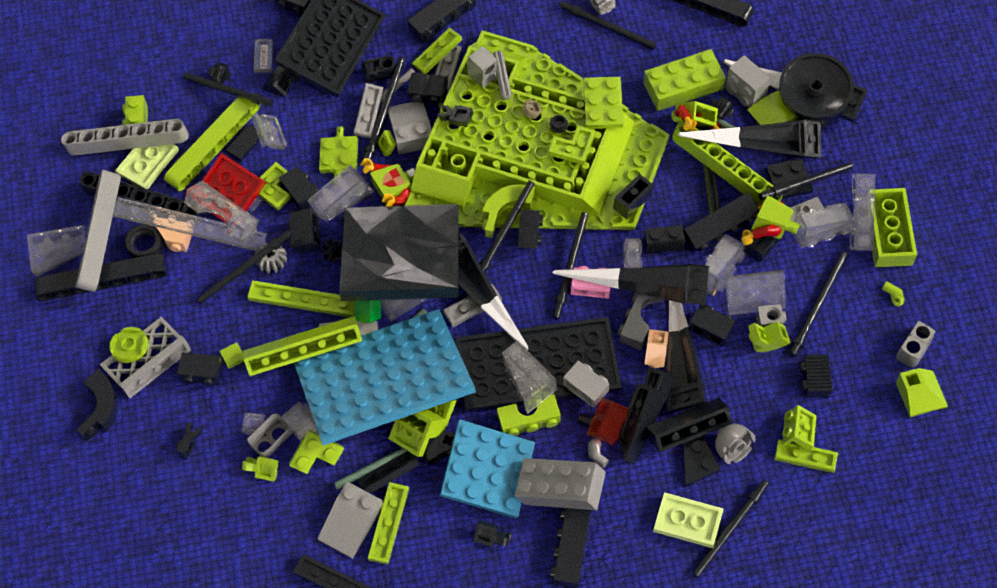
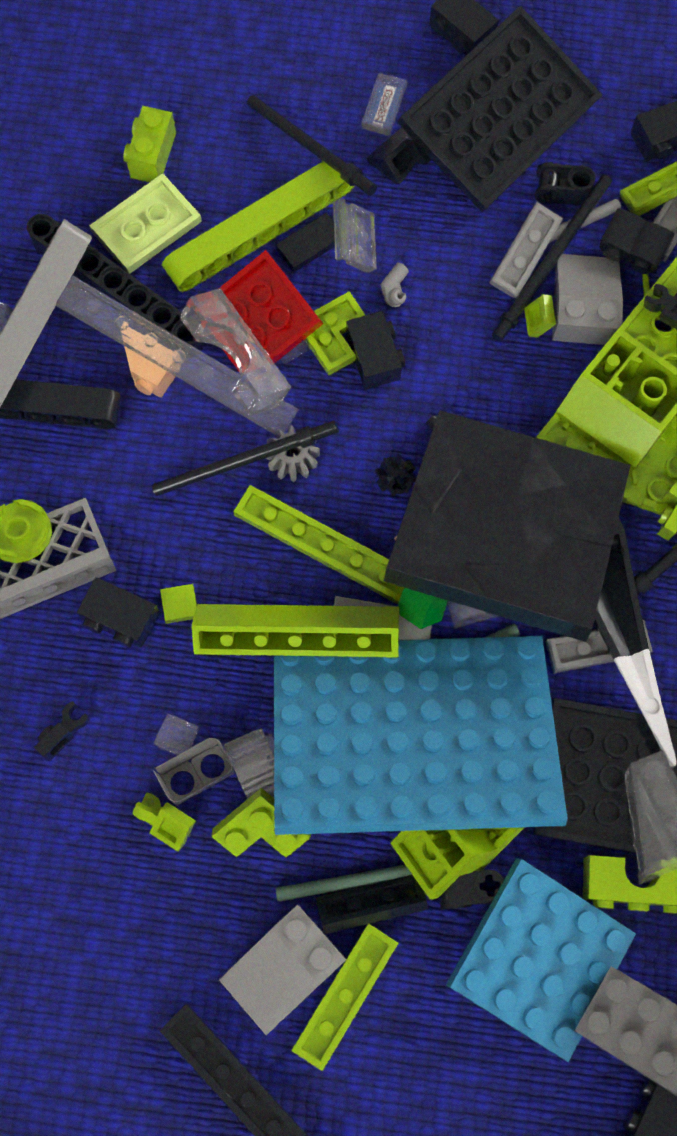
camera: 15 degrees right, 10 degrees up
light grey beam [61,119,189,155] -> none
black tyre [125,224,163,258] -> none
black gear [208,62,232,84] -> none
black brick [288,208,321,254] -> none
clear wedge [307,165,375,222] -> none
lime plate [319,126,358,184] -> none
torso [360,158,415,206] -> none
black plate [473,520,512,547] -> none
none -> light grey arm [381,262,409,307]

